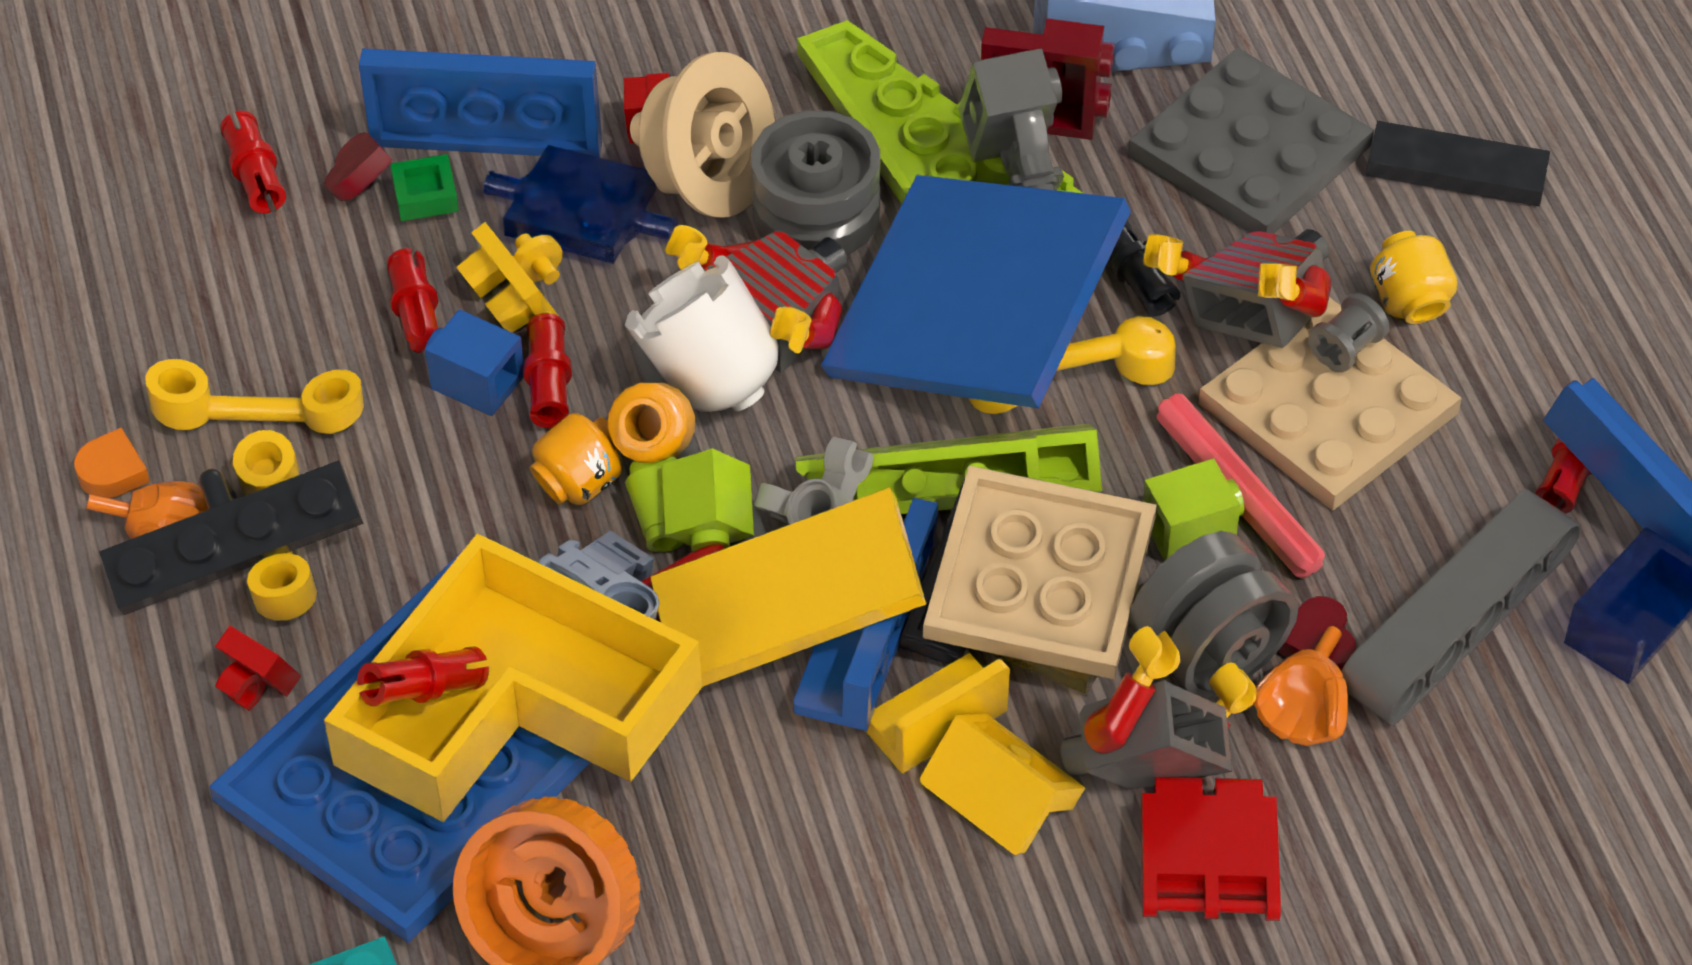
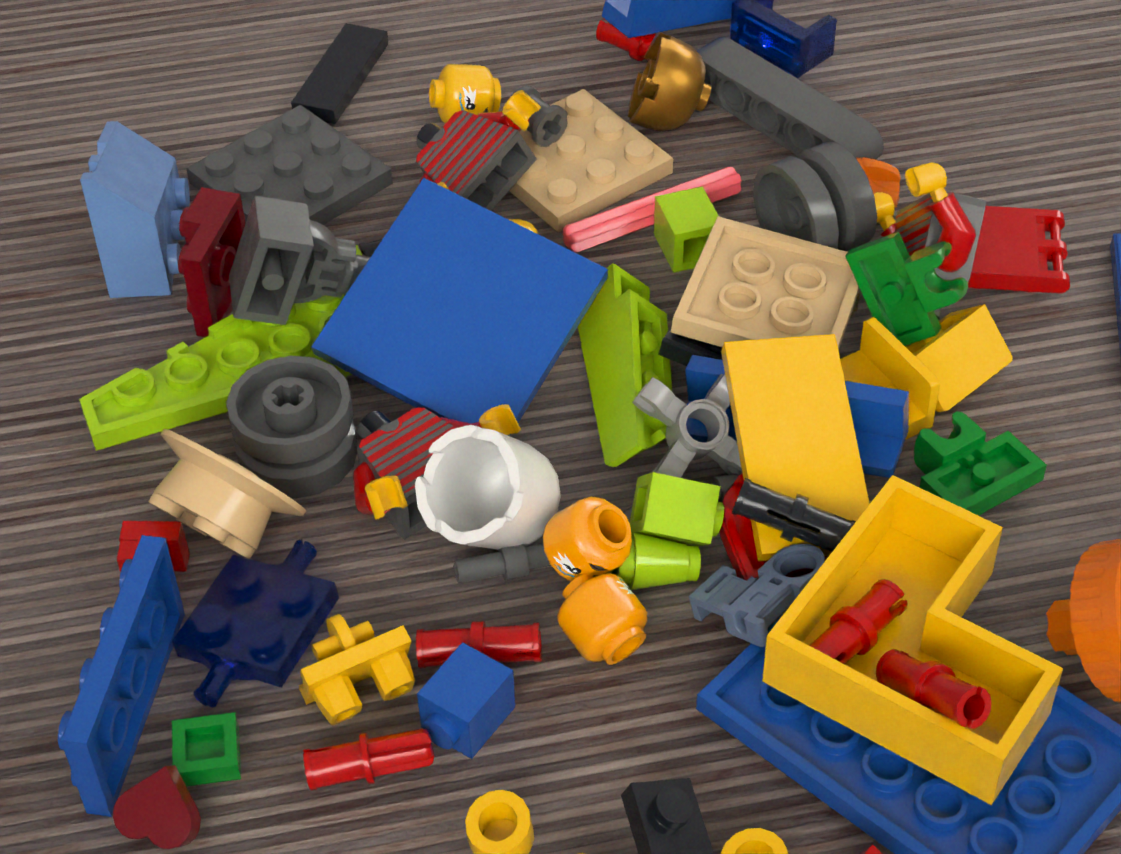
camera: 85 degrees left, 5 degrees down
none -> pearl gold cylinder [628,32,711,131]
none -> black pin [732,478,856,552]
none -> red pin [809,579,908,664]
none -> green plate [845,231,968,346]
none -> green plate [914,411,1047,516]

